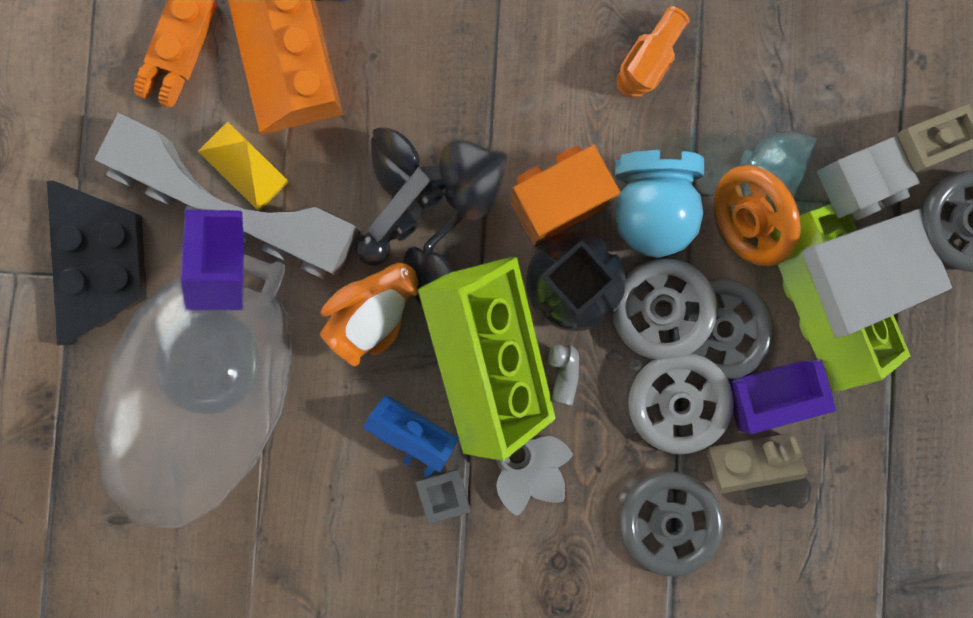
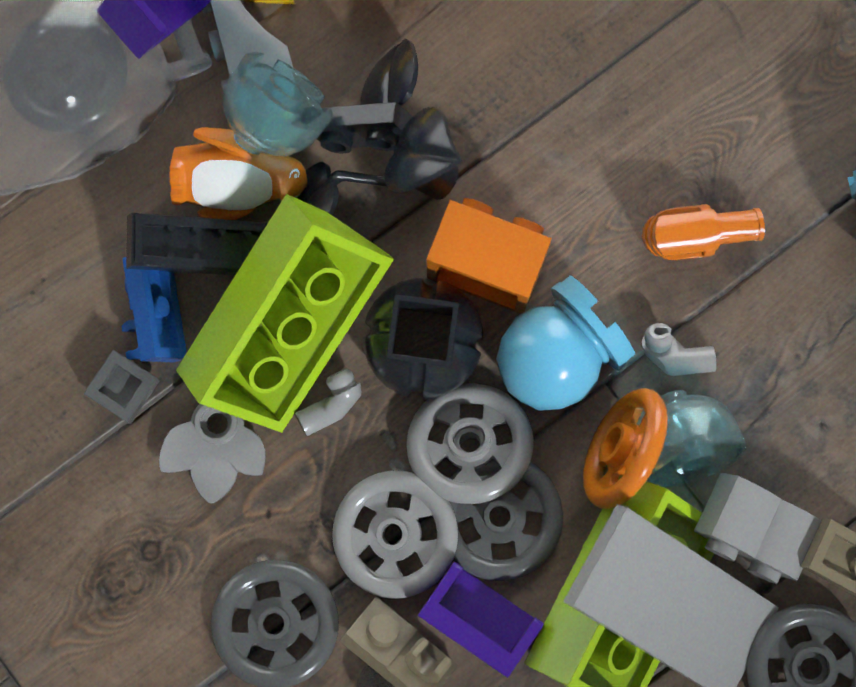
camera: 55 degrees right, 5 degrees down
none -> black plate [126,213,268,276]
none -> clear light blue cylinder [222,52,333,156]
none -> light grey arm [642,323,716,376]

